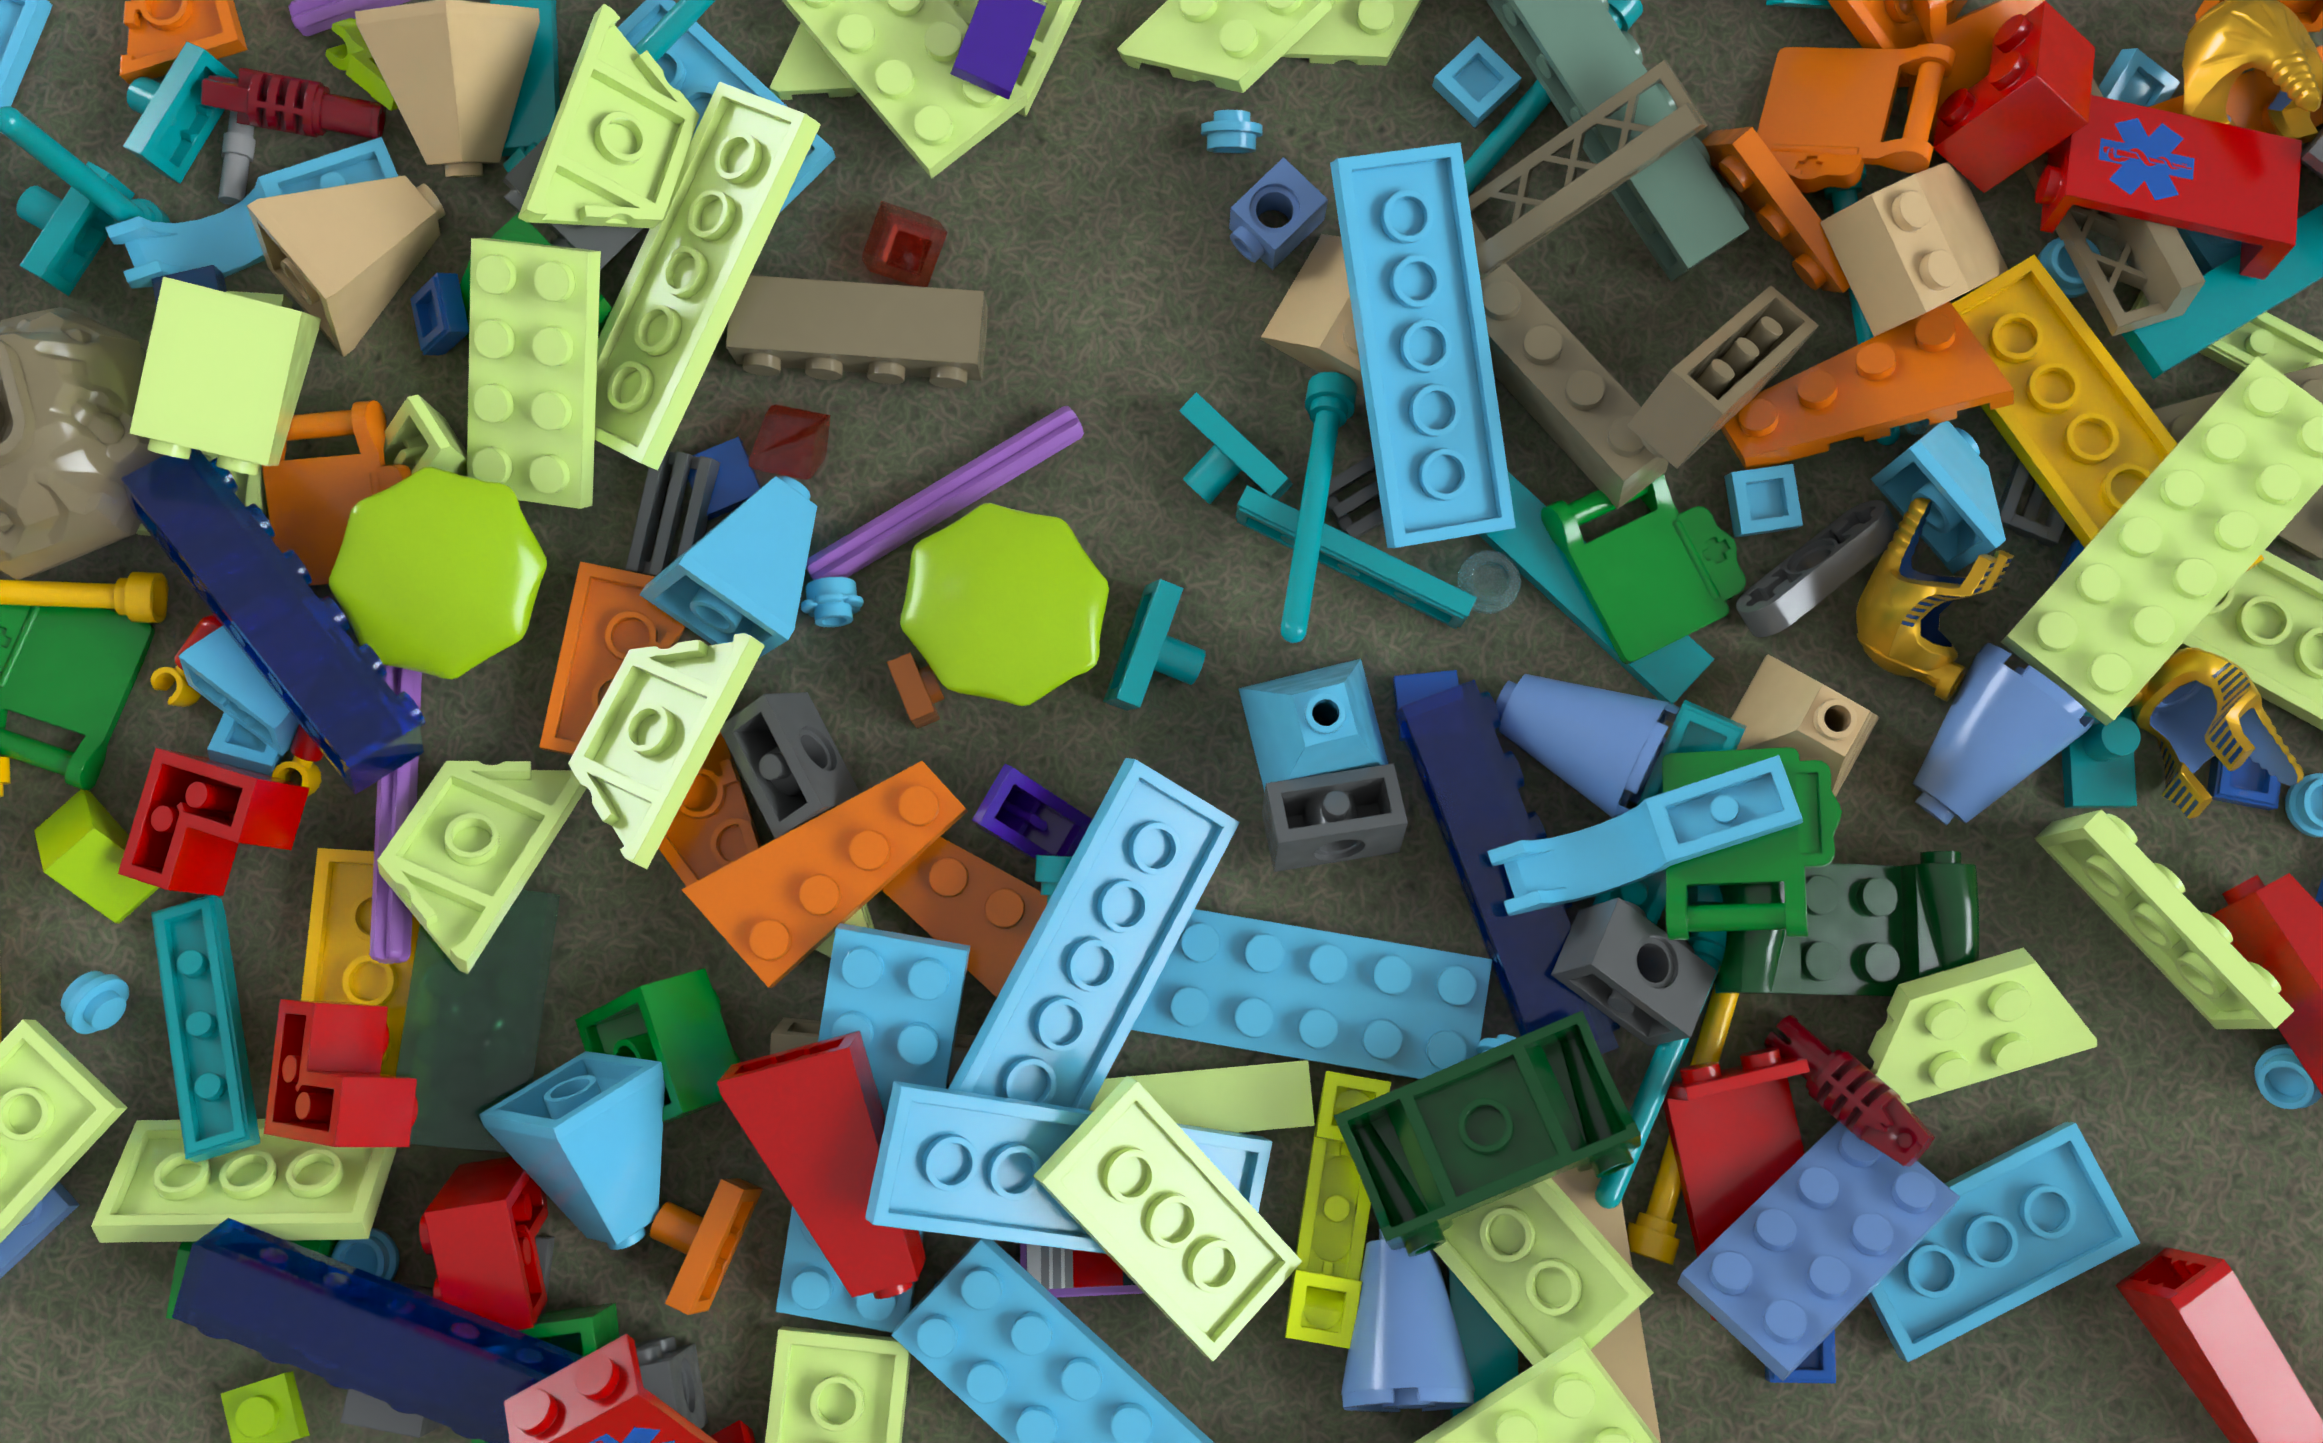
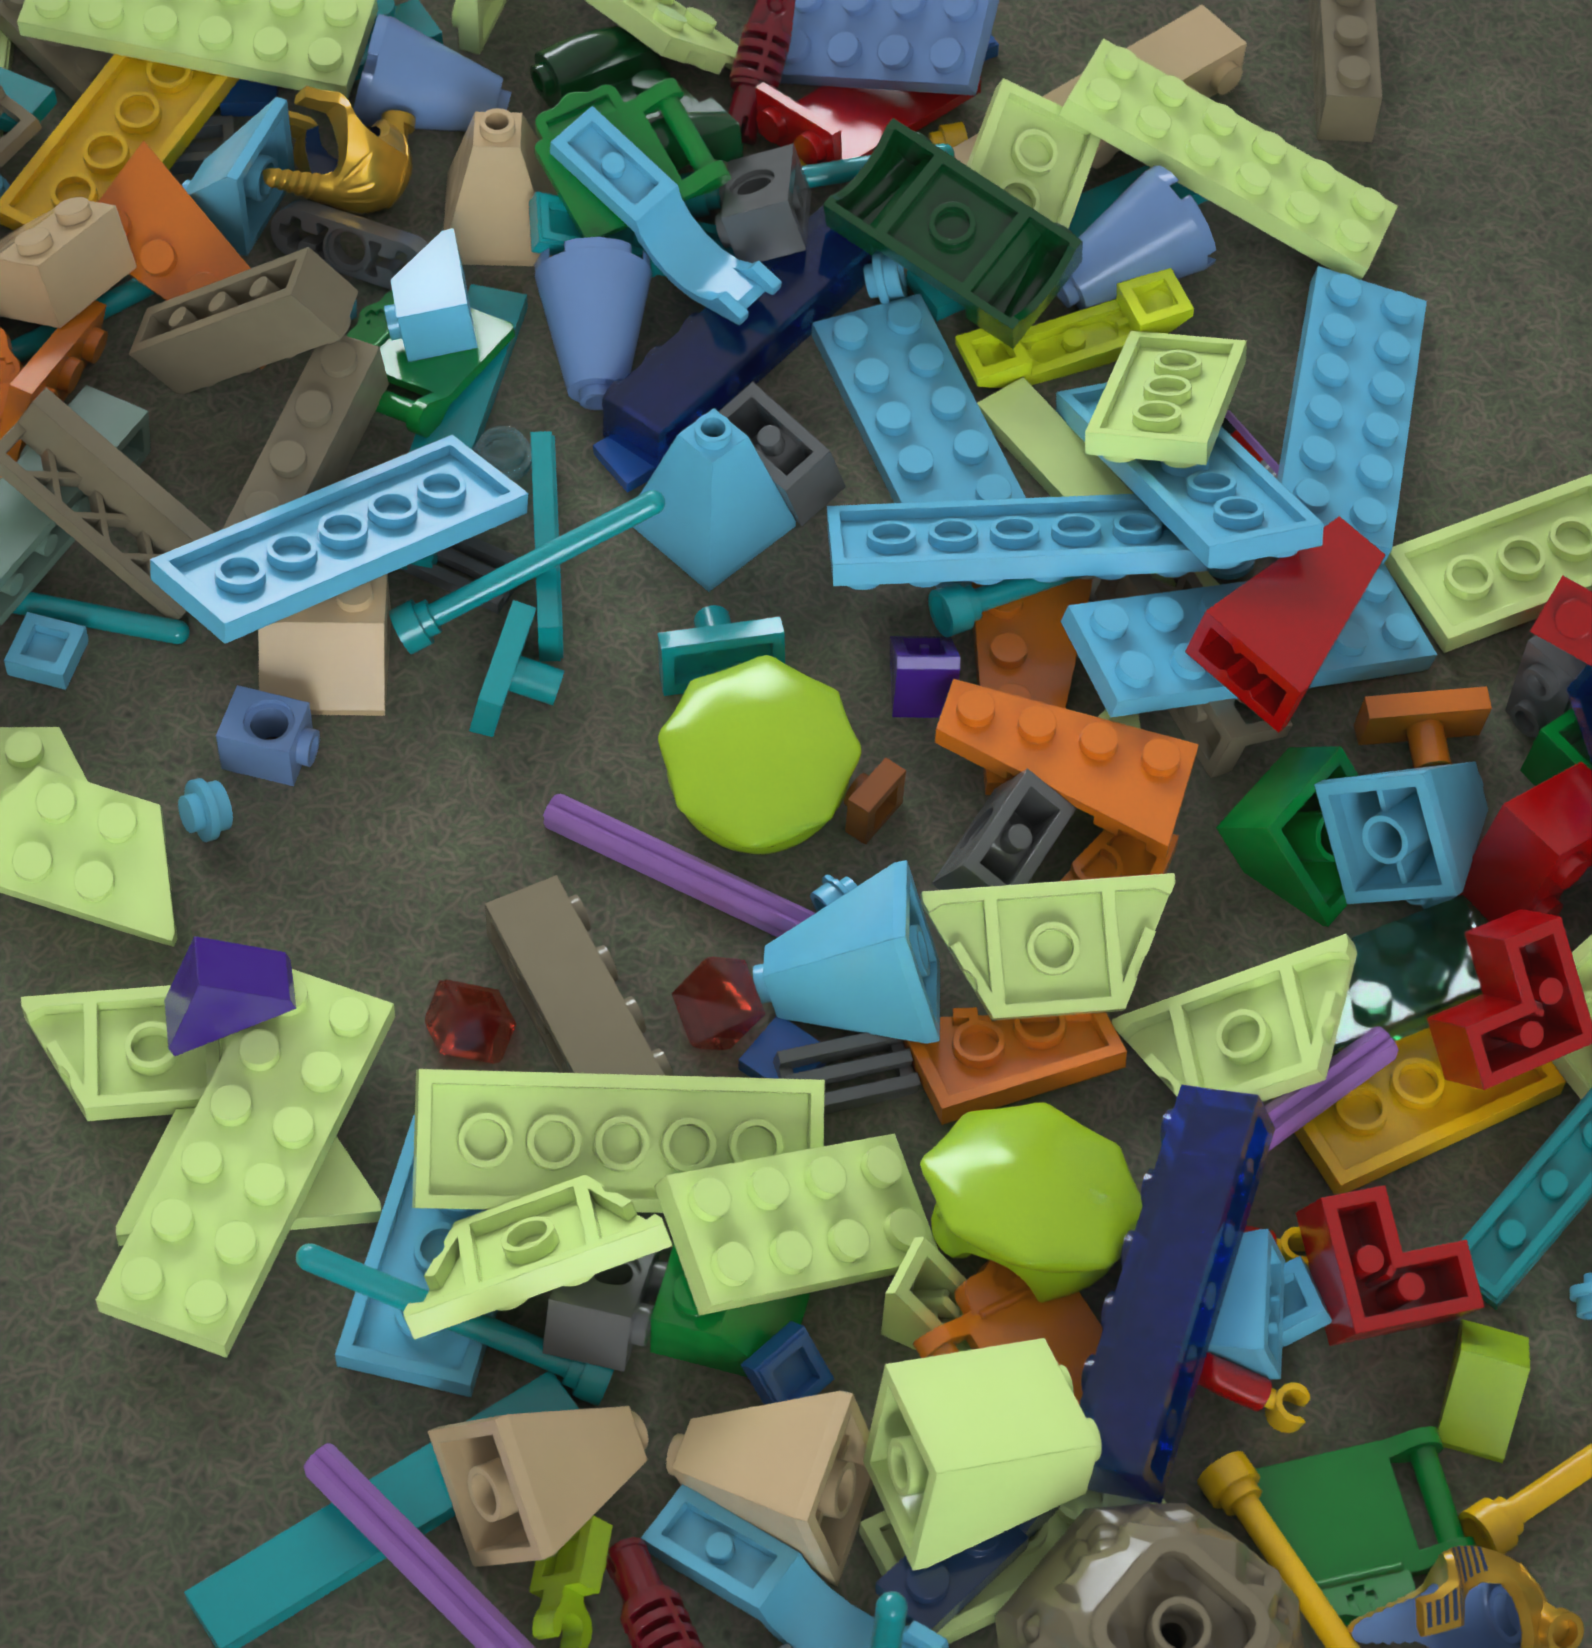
camera: 125 degrees left, 25 degrees down
none -> medium azure slope [384,228,478,362]

